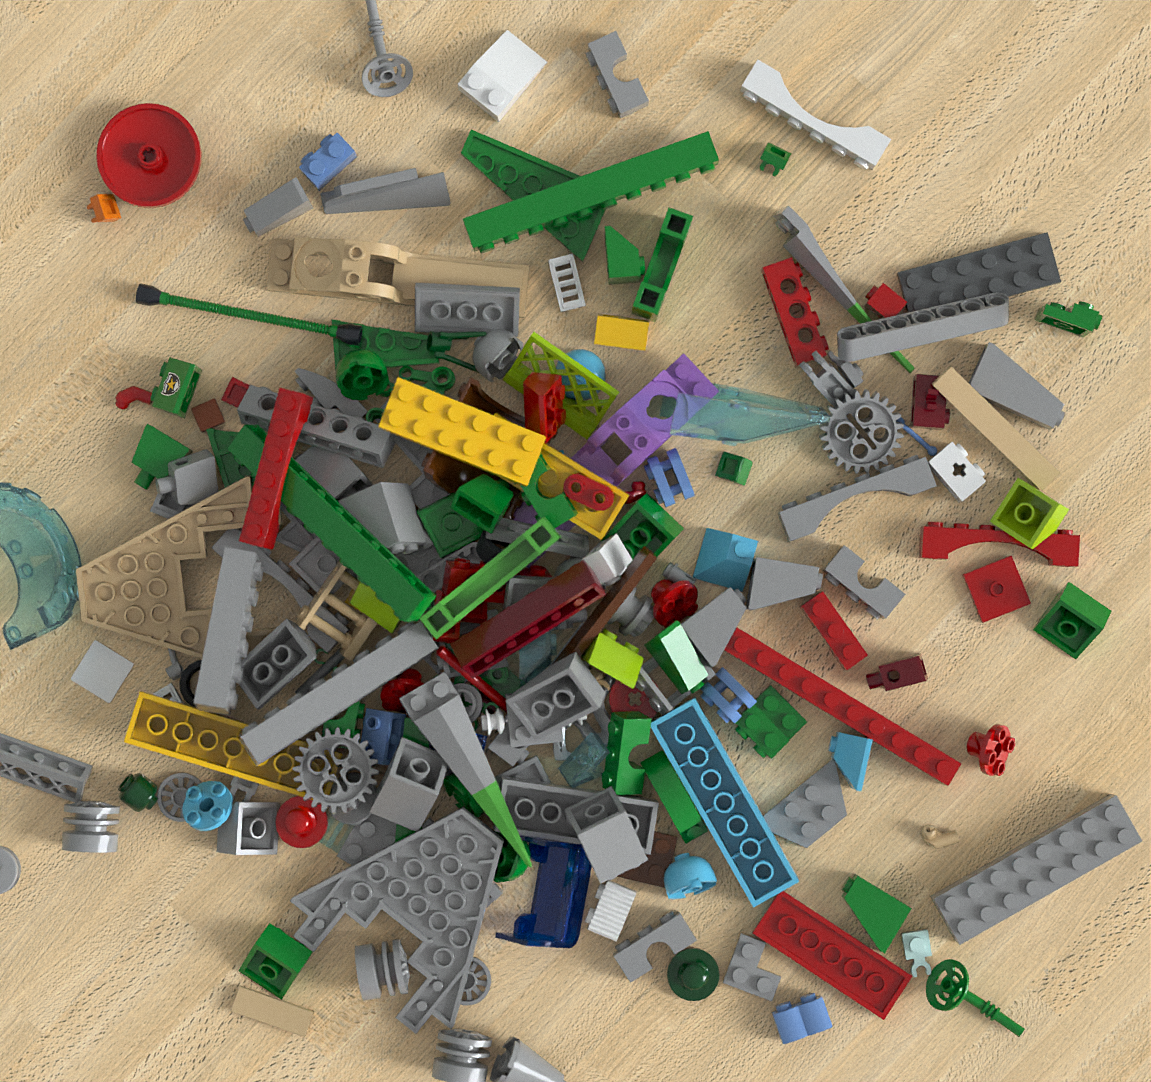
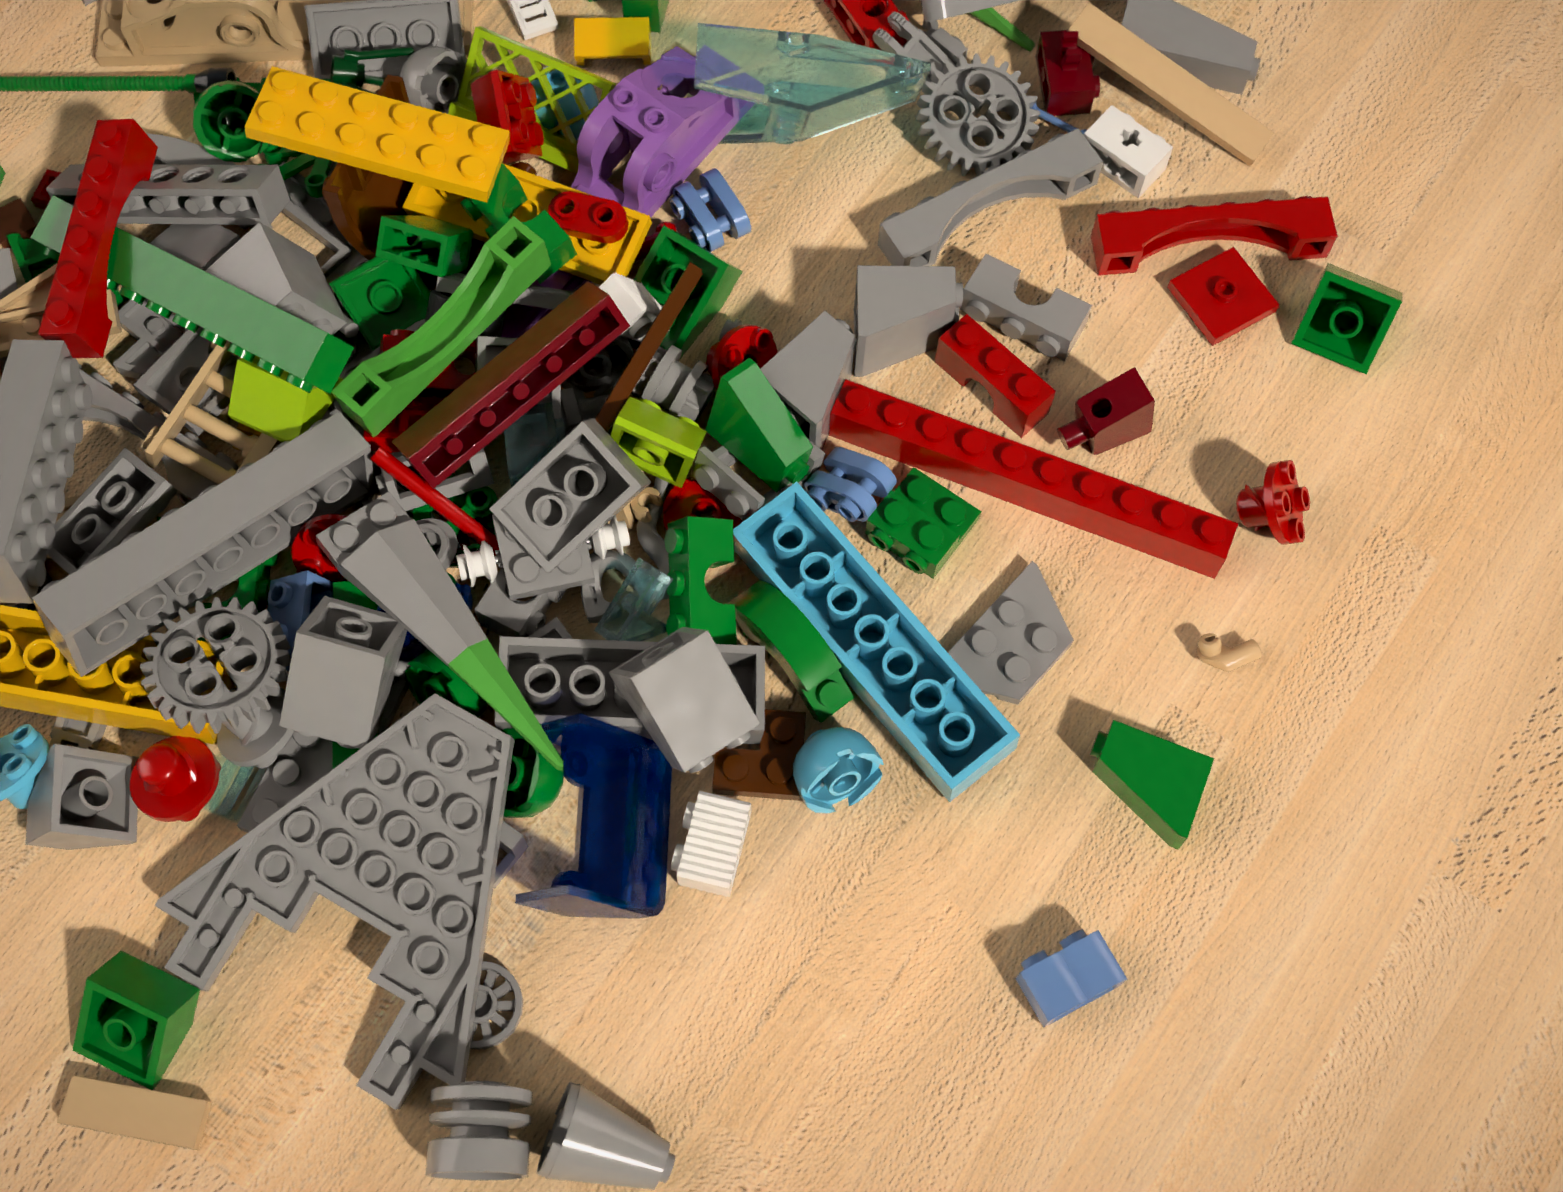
camera: 10 degrees left, 20 degrees down
light grey wheel [355,939,410,1001] -> none
light grey arch [613,911,697,983] -> none
dark green plate [667,948,719,1001] -> none
medium azure slope [693,528,758,592] -> none
green slope [715,451,753,486] -> none
light grey plate [723,933,781,1001] -> none
red plate [752,891,912,1020] -> none
medium azure slope [828,732,873,792] -> none
light aqua plate [901,929,932,977] -> none
green dish [926,959,1025,1037] -> none
light grey brick [930,794,1142,945] -> none
lime slope [990,478,1069,549] -> none

